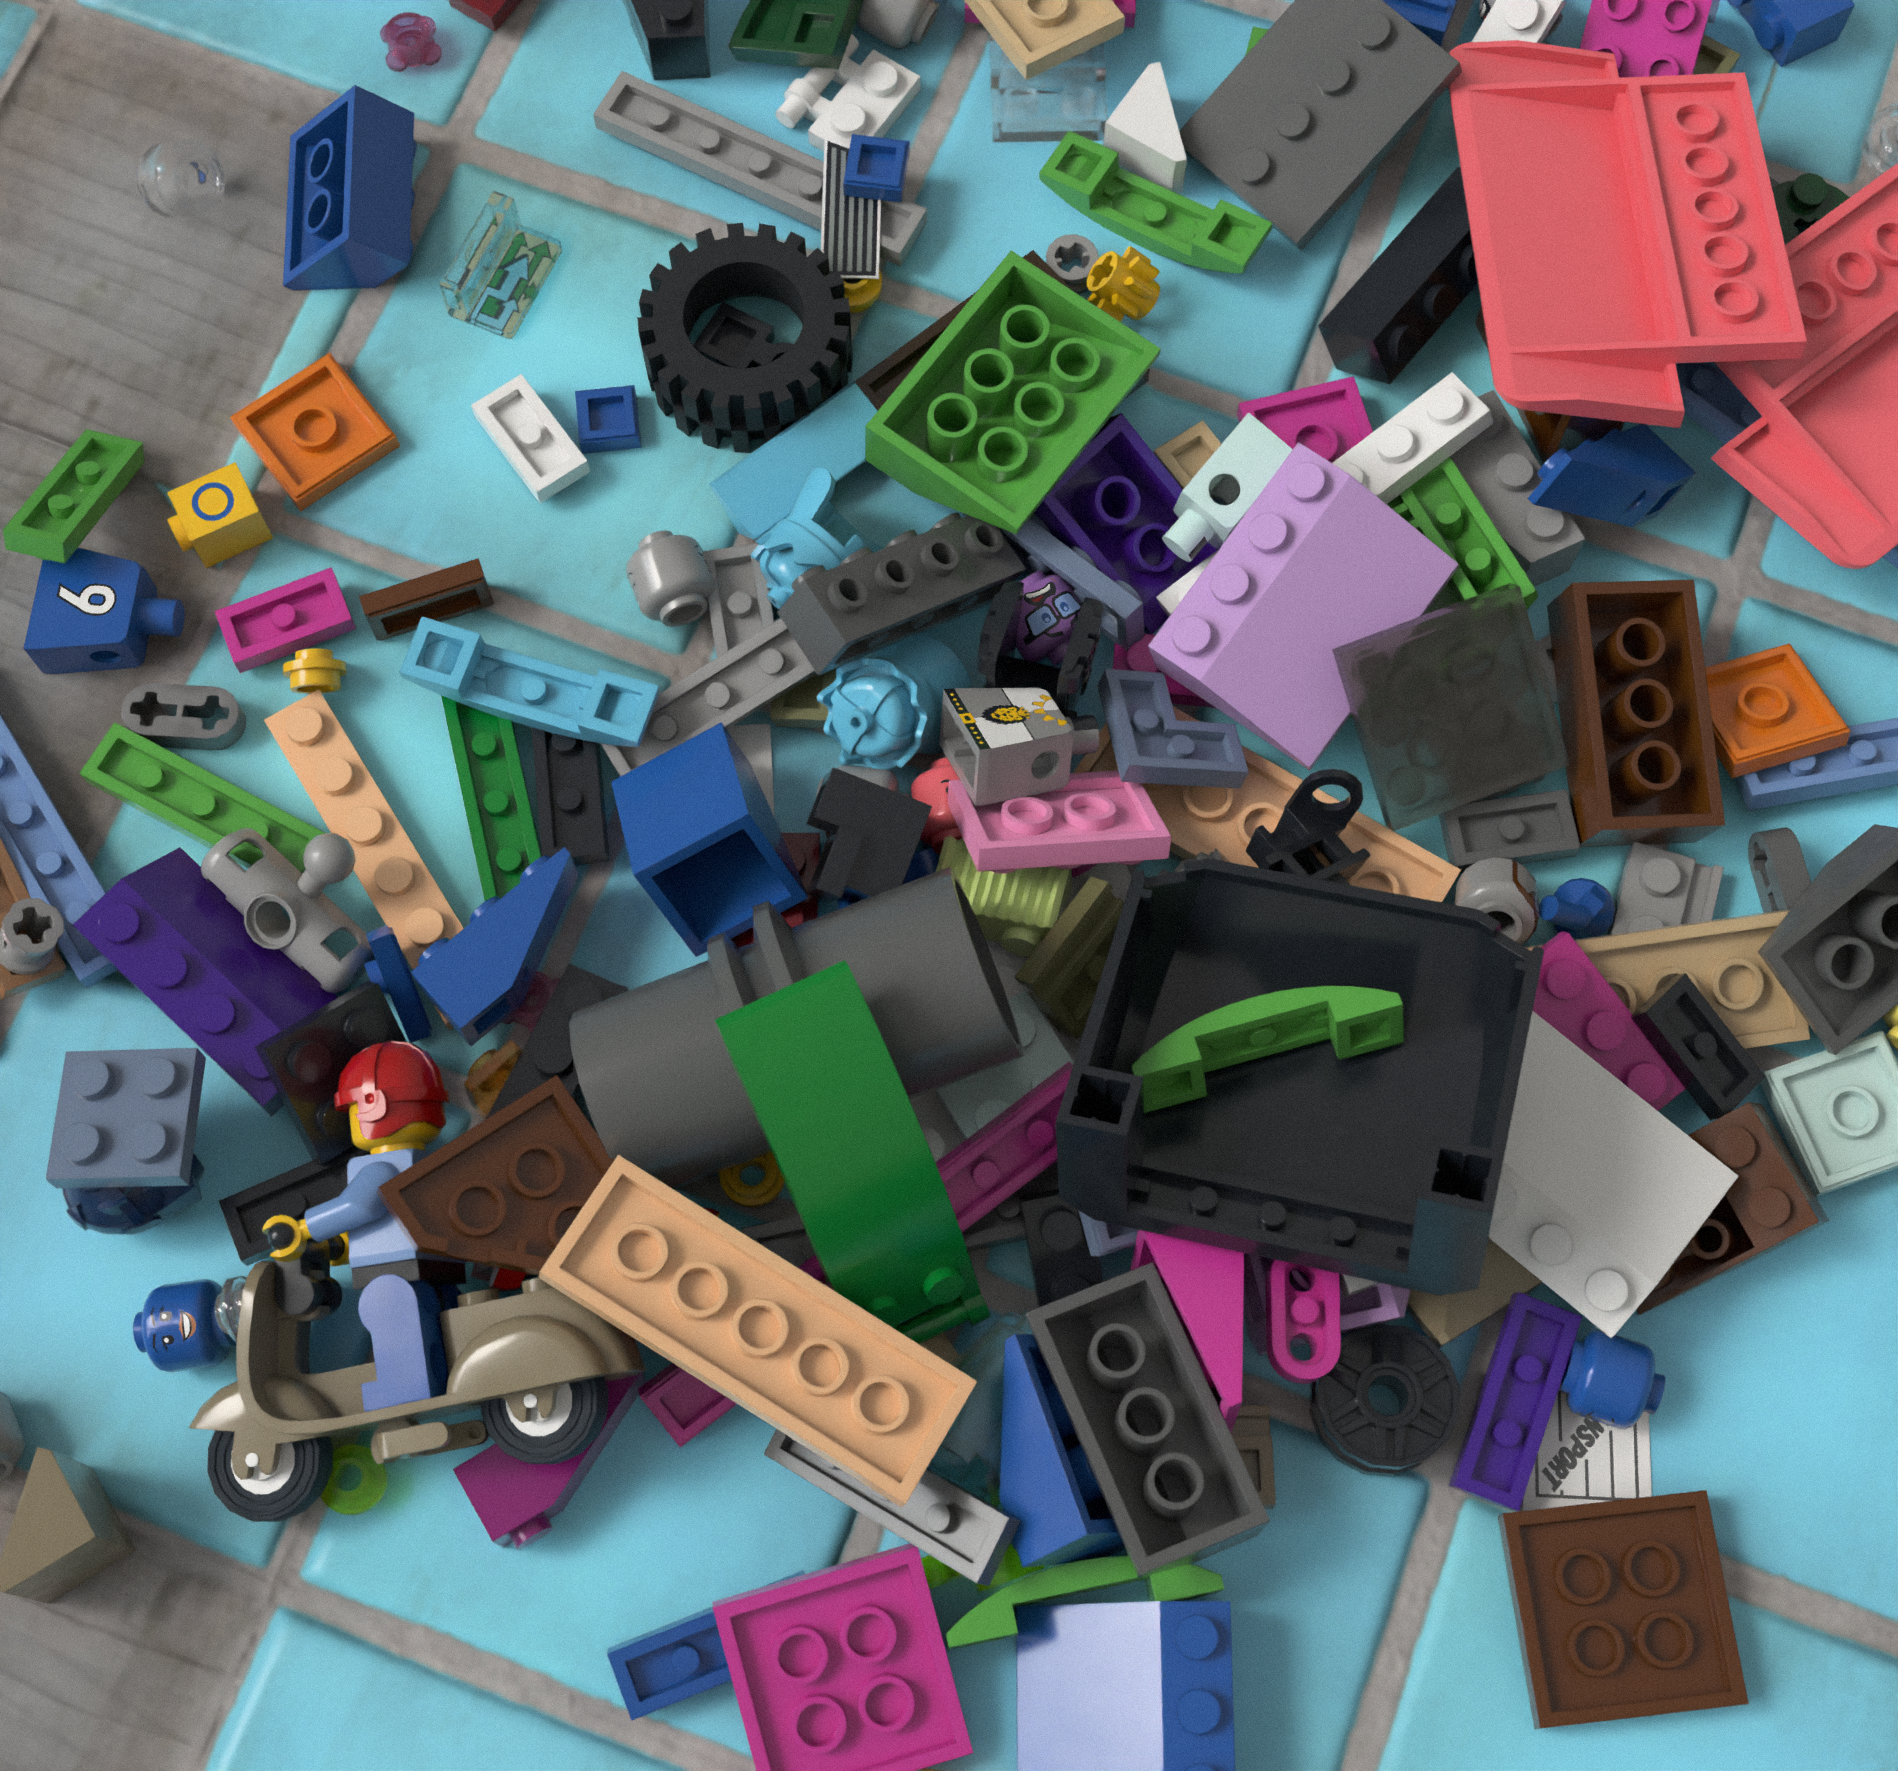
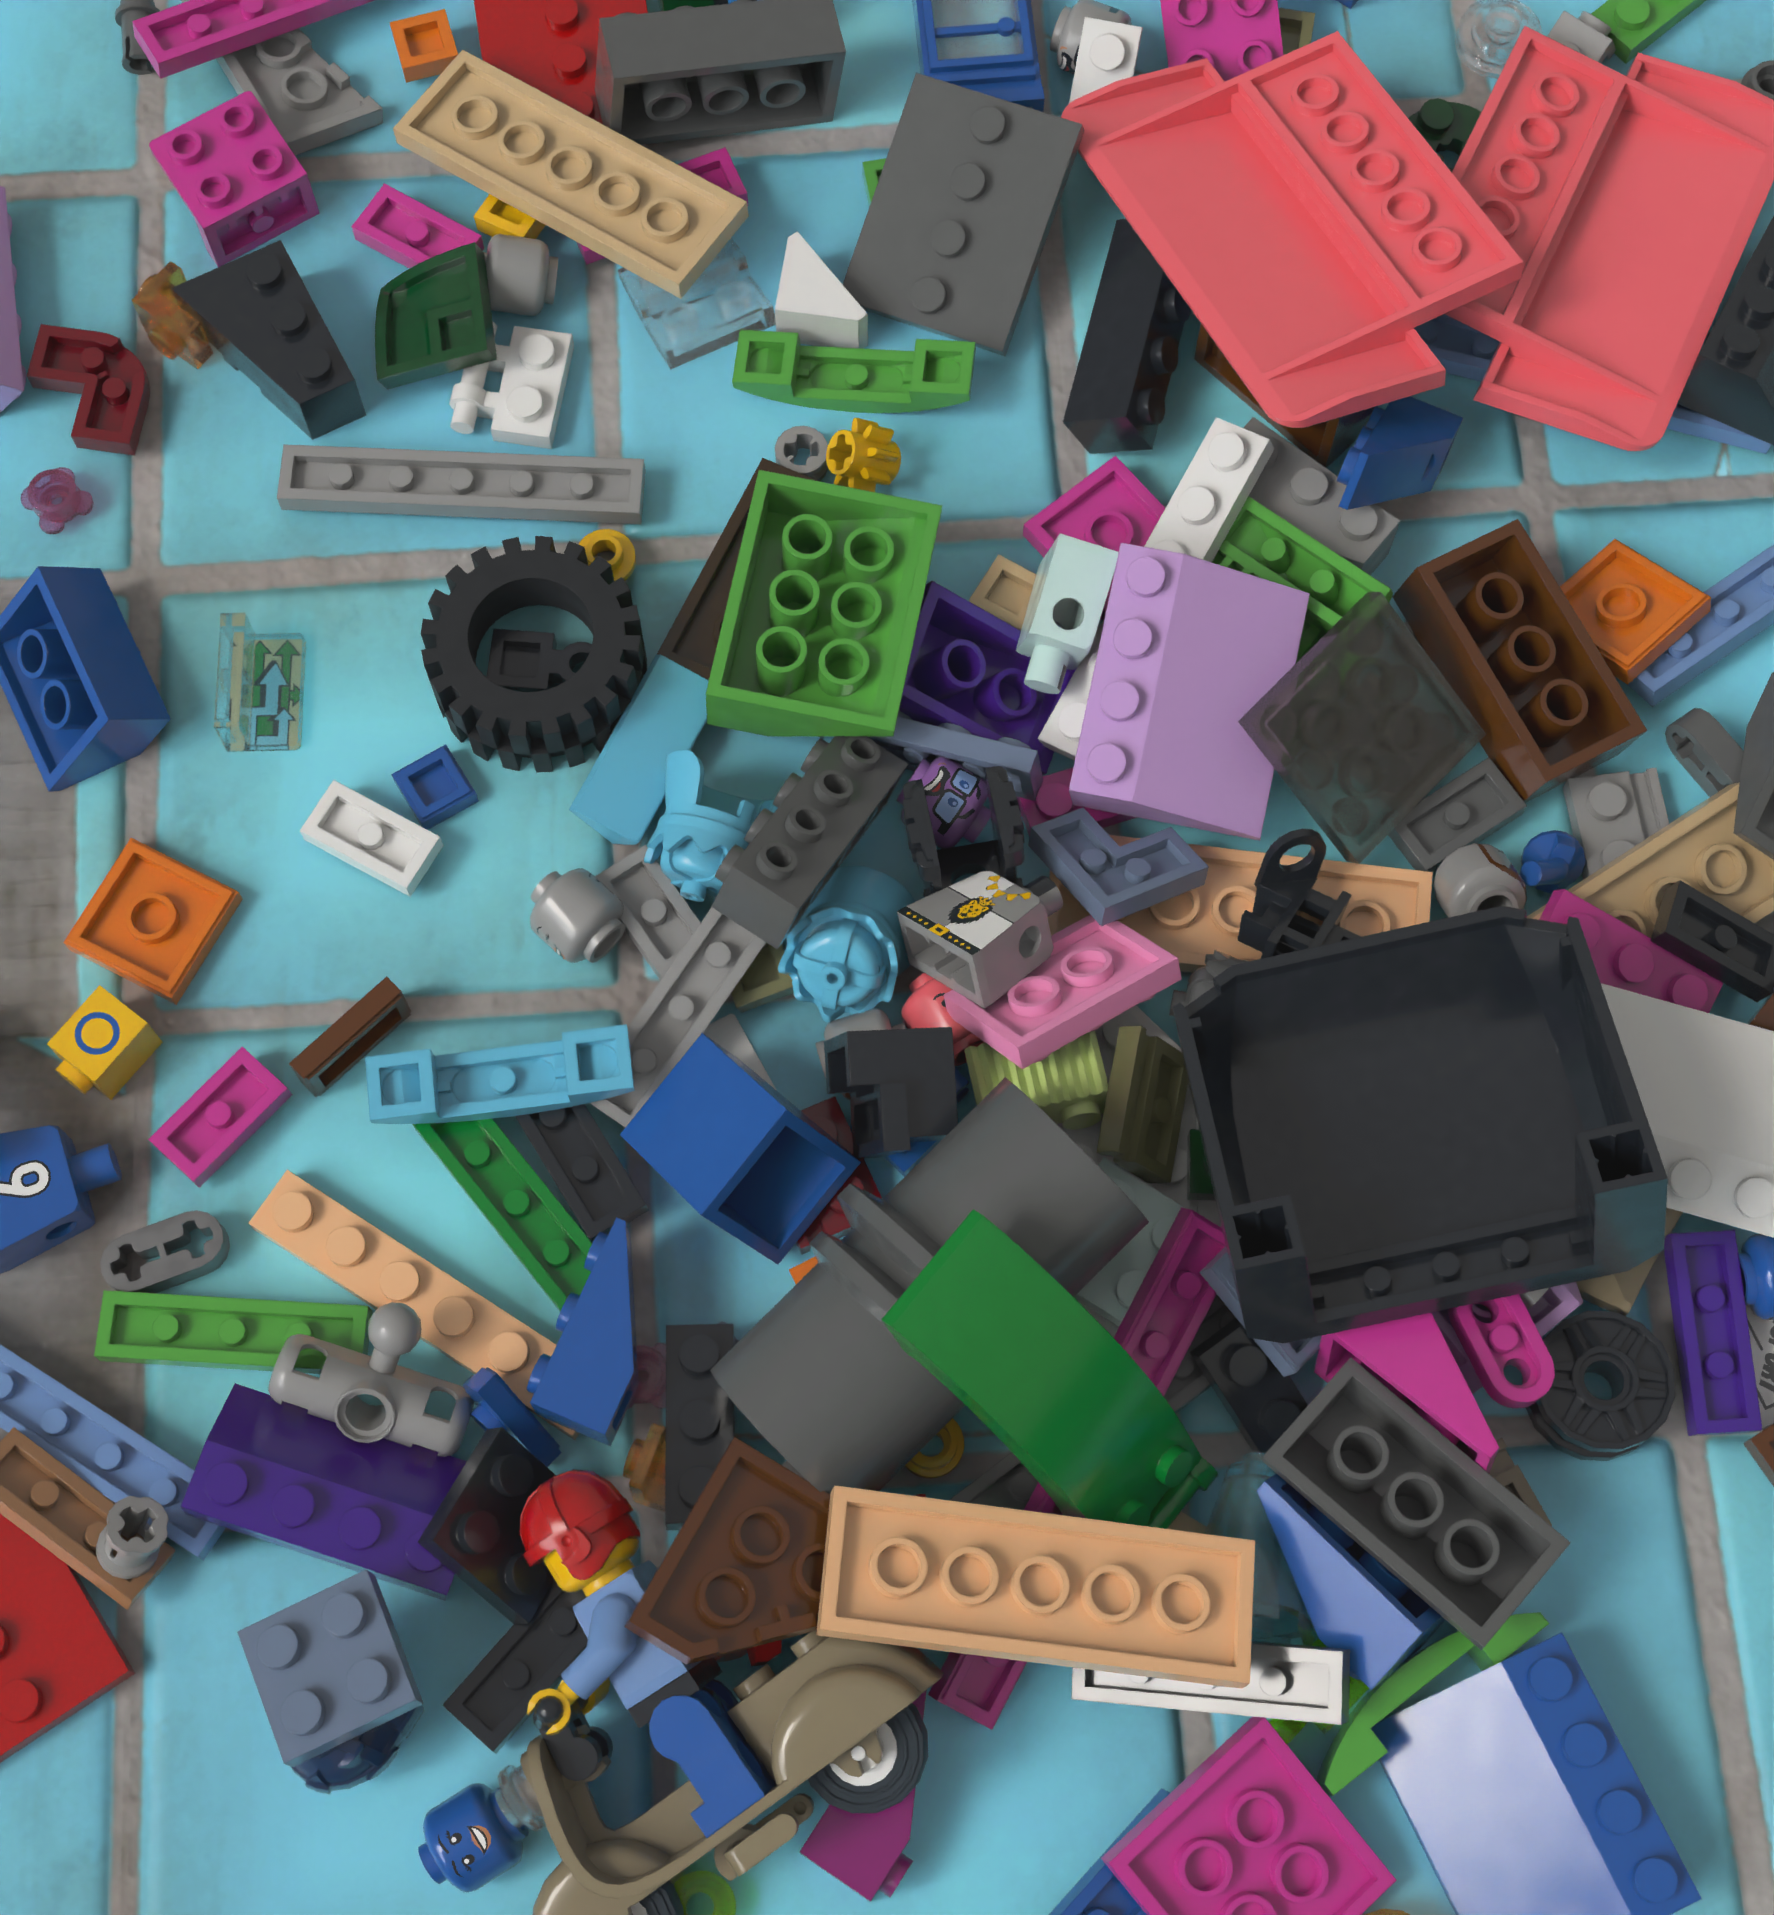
camera: 25 degrees left, 0 degrees up
yellow plate [283,648,347,694] -> none
sticker [821,137,881,279] -> none
blue tile [843,134,910,203] -> none
bright green slope [1132,986,1404,1113] -> none

